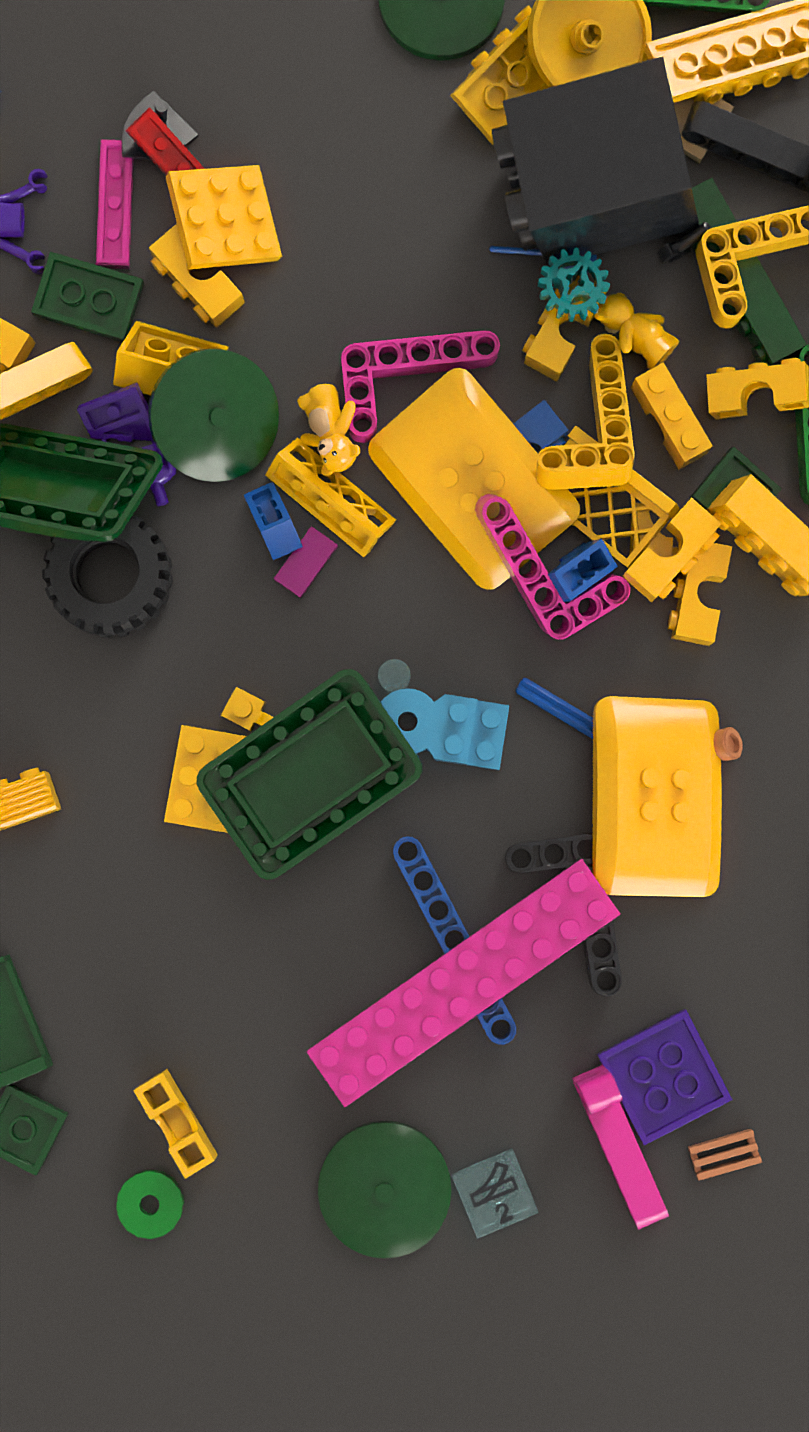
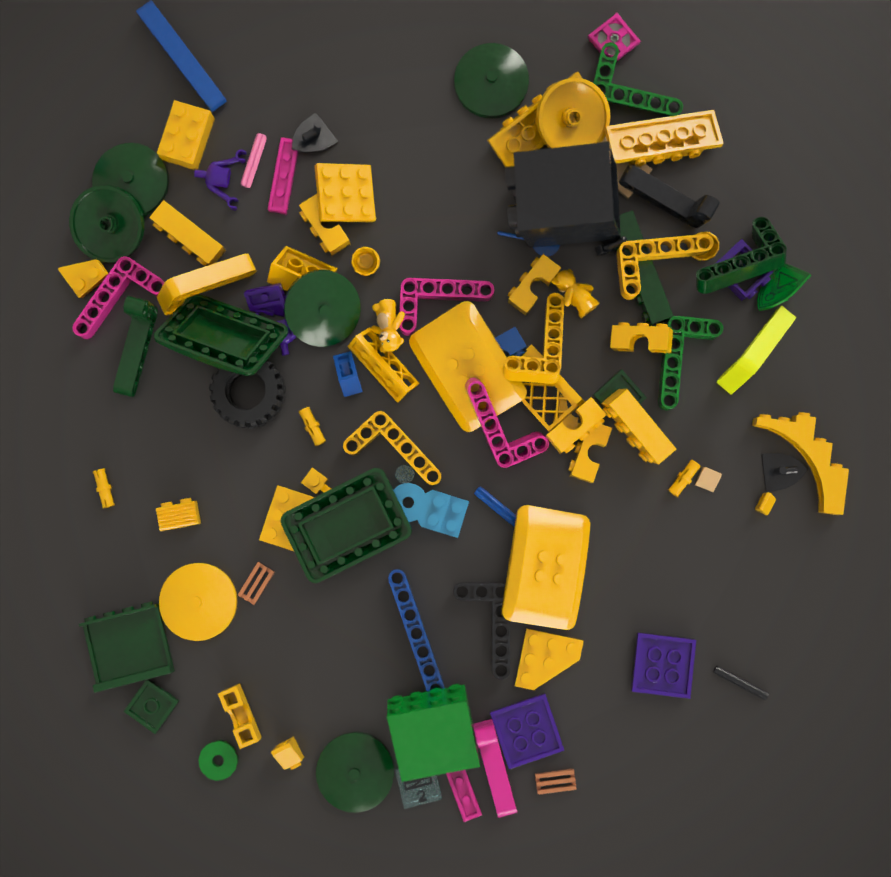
camera: 15 degrees right, 0 degrees up
dark green plate [31,251,144,342] -> none
red tile [125,107,205,175] -> none
magenta tile [274,526,338,599] -> none
dark pink plate [306,859,620,1107] -> none
teal gear [538,248,610,322] -> none
blue arch [548,539,618,602] -> none
yellow arch [630,362,713,470] -> none
nougat tile [713,727,743,761] -> none
none -> yellow dish [159,563,237,641]
none -> nougat tile [238,562,275,605]
none -> bright pink axle [240,133,267,188]
none -> yellow slope [271,736,304,770]
none -> yellow pin [298,407,326,446]
none -> yellow beam [343,411,441,486]
none -> yellow hair [351,247,380,276]
none -> green brick [387,684,480,782]
none -> dark pink tile [446,770,482,822]
none -> yellow plate [515,628,583,690]

